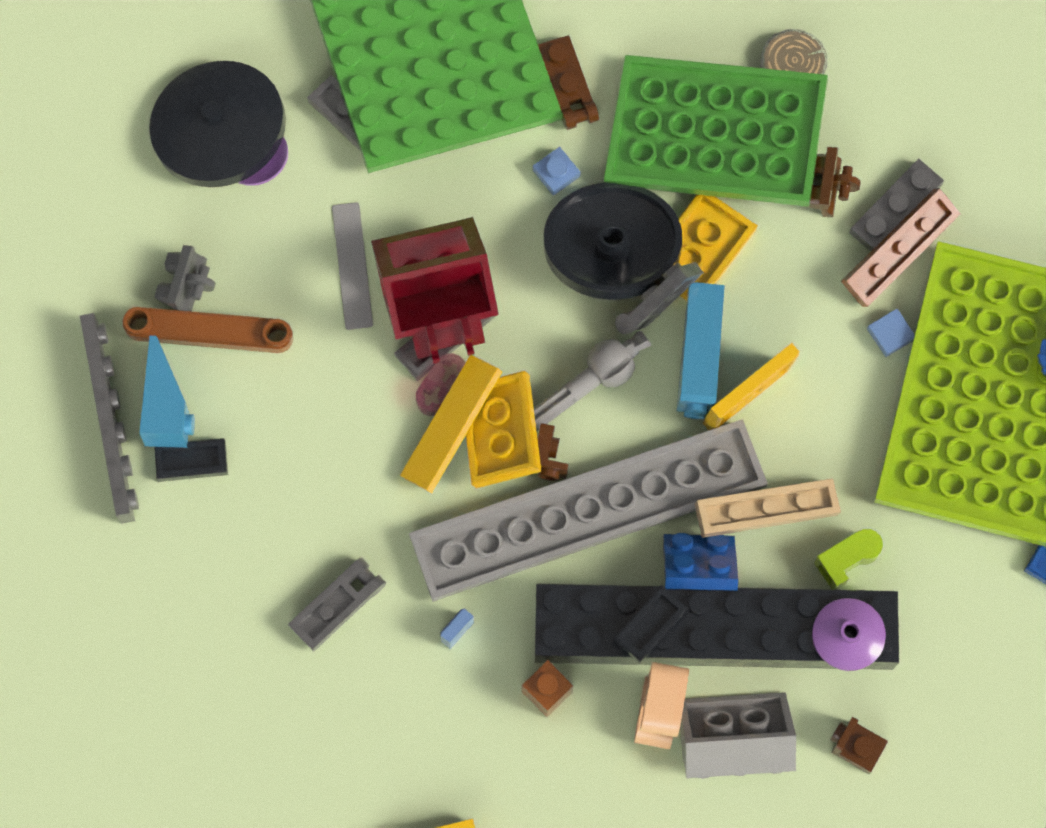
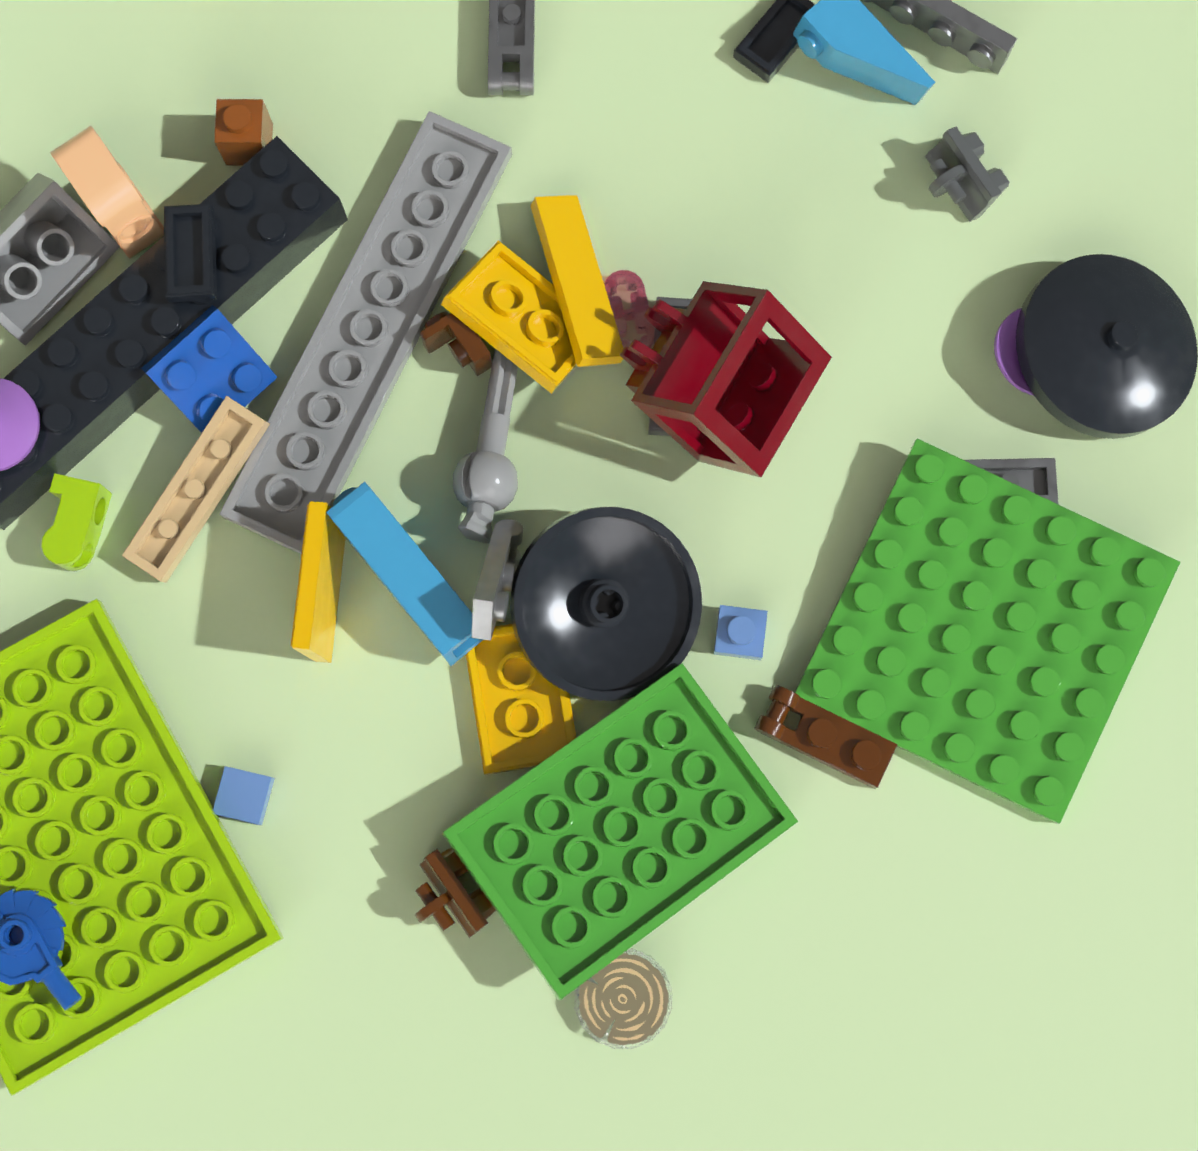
camera: 135 degrees right, 5 degrees up
dark orange piece [123,307,294,353] -> none
light grey sticker [332,202,373,330] -> none
medium blue tile [440,608,474,649] -> none
plate [841,188,960,307] -> none
flat silver plate [849,158,944,251] -> none

